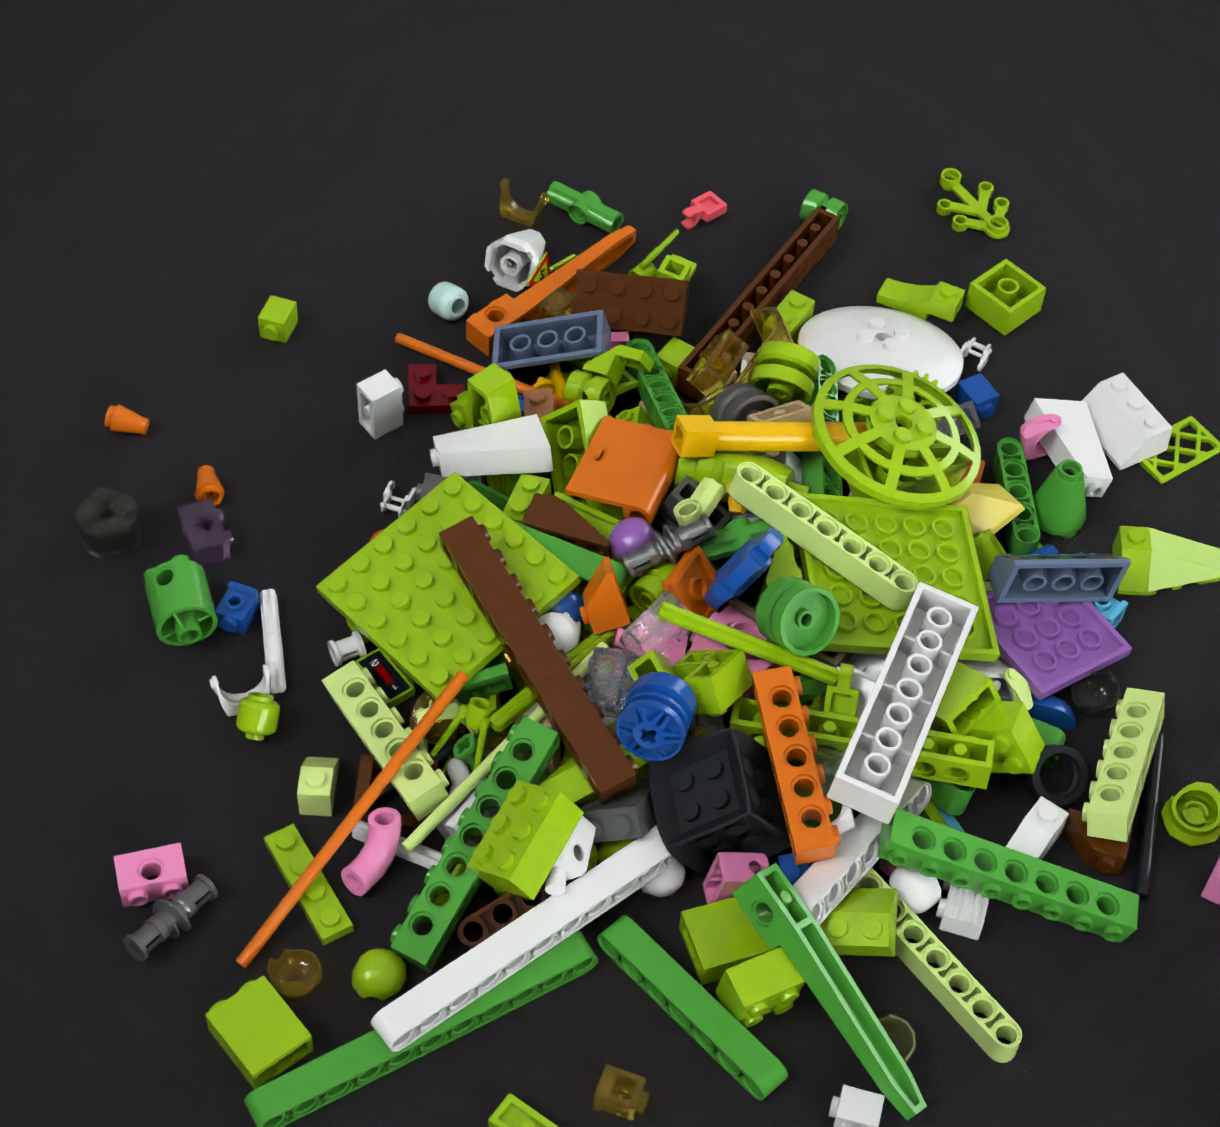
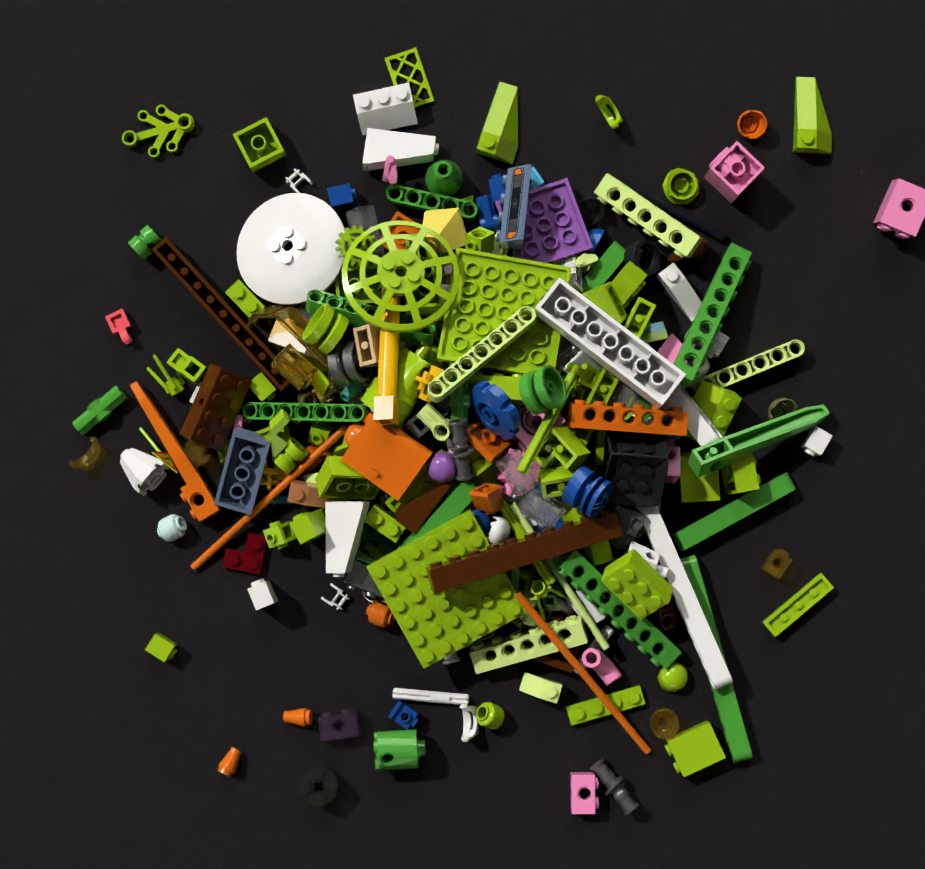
camera: 70 degrees left, 35 degrees up
lime slope [876,278,965,322] -> none

